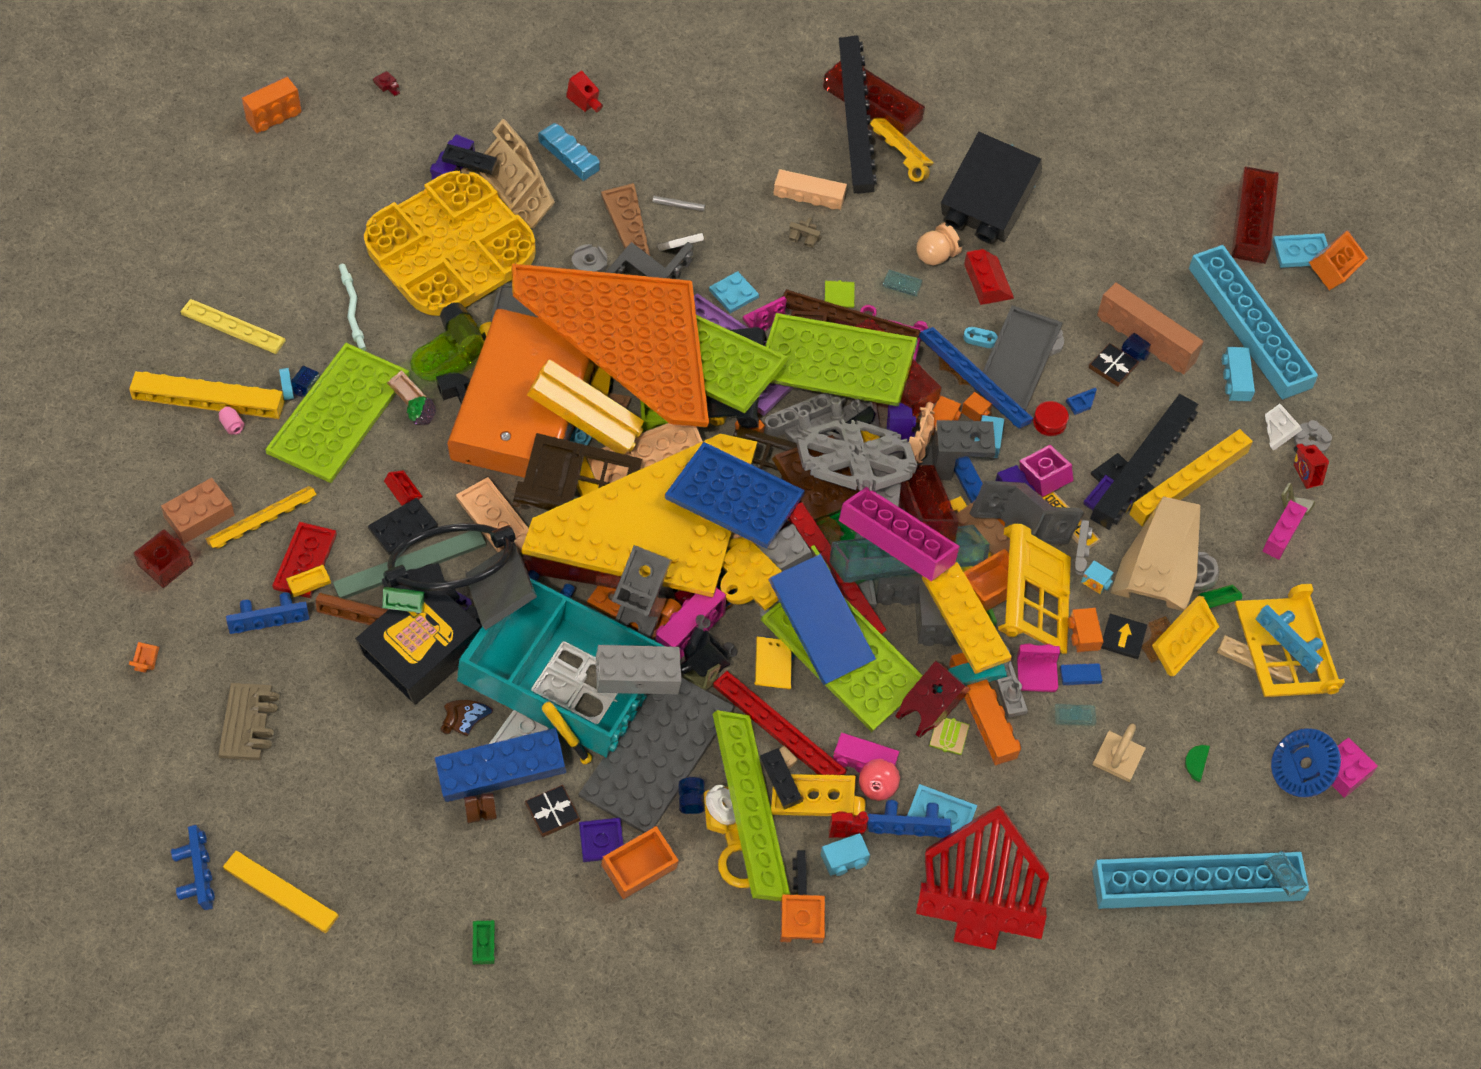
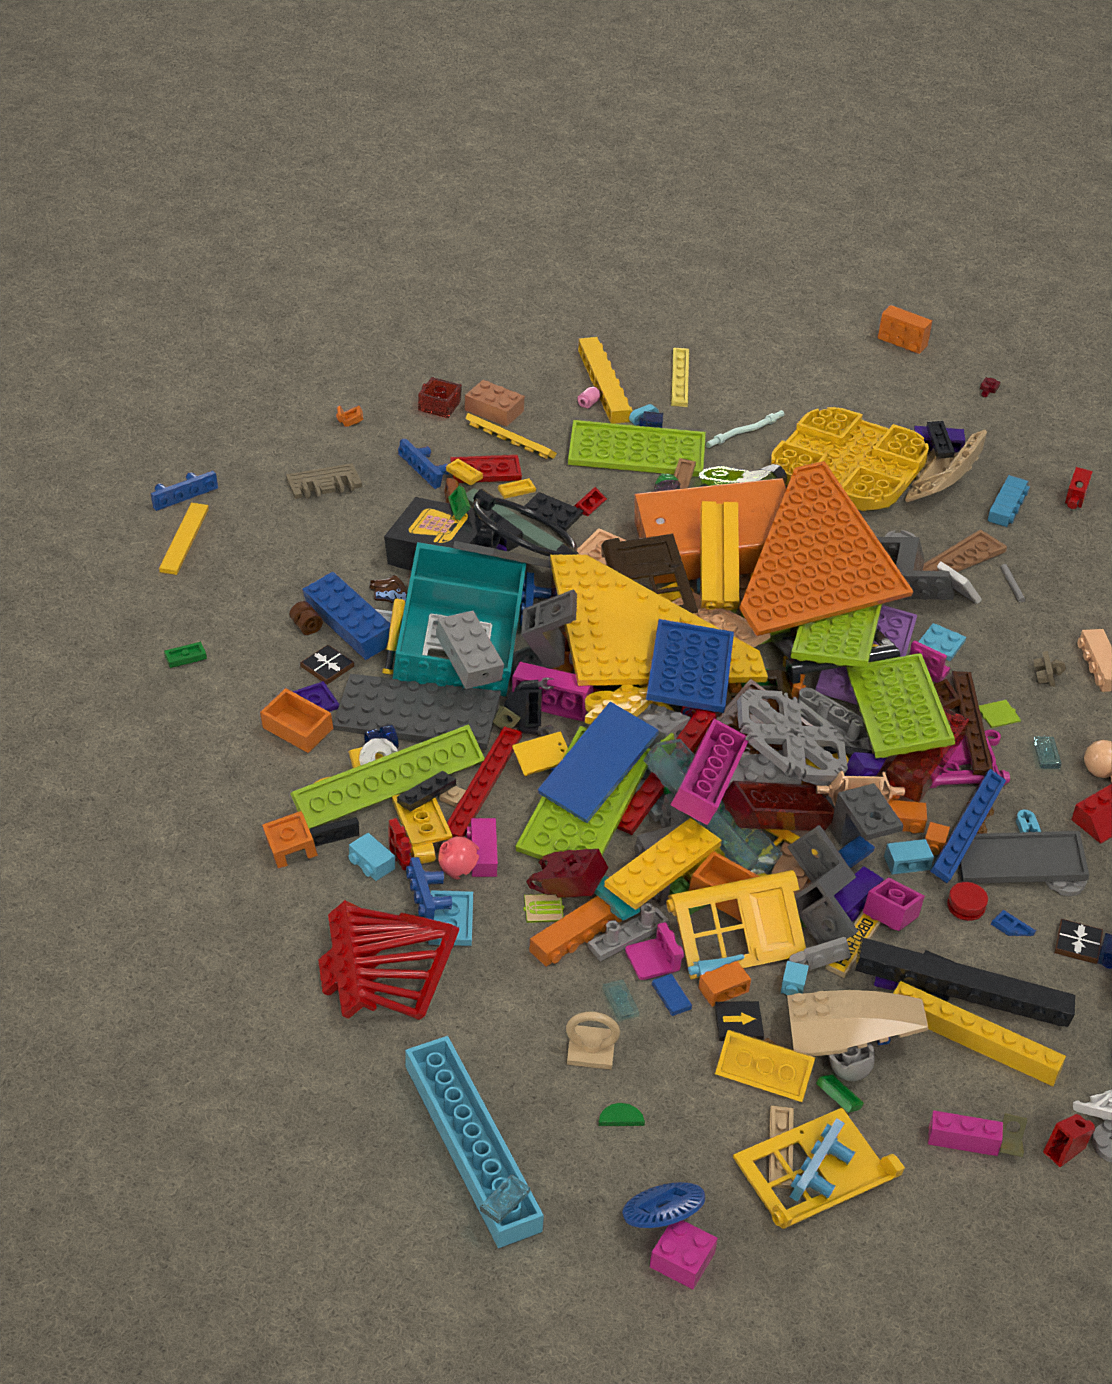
camera: 70 degrees right, 15 degrees down
none -> yellow tile [498,478,536,499]
none -> medium azure piece [688,954,744,977]

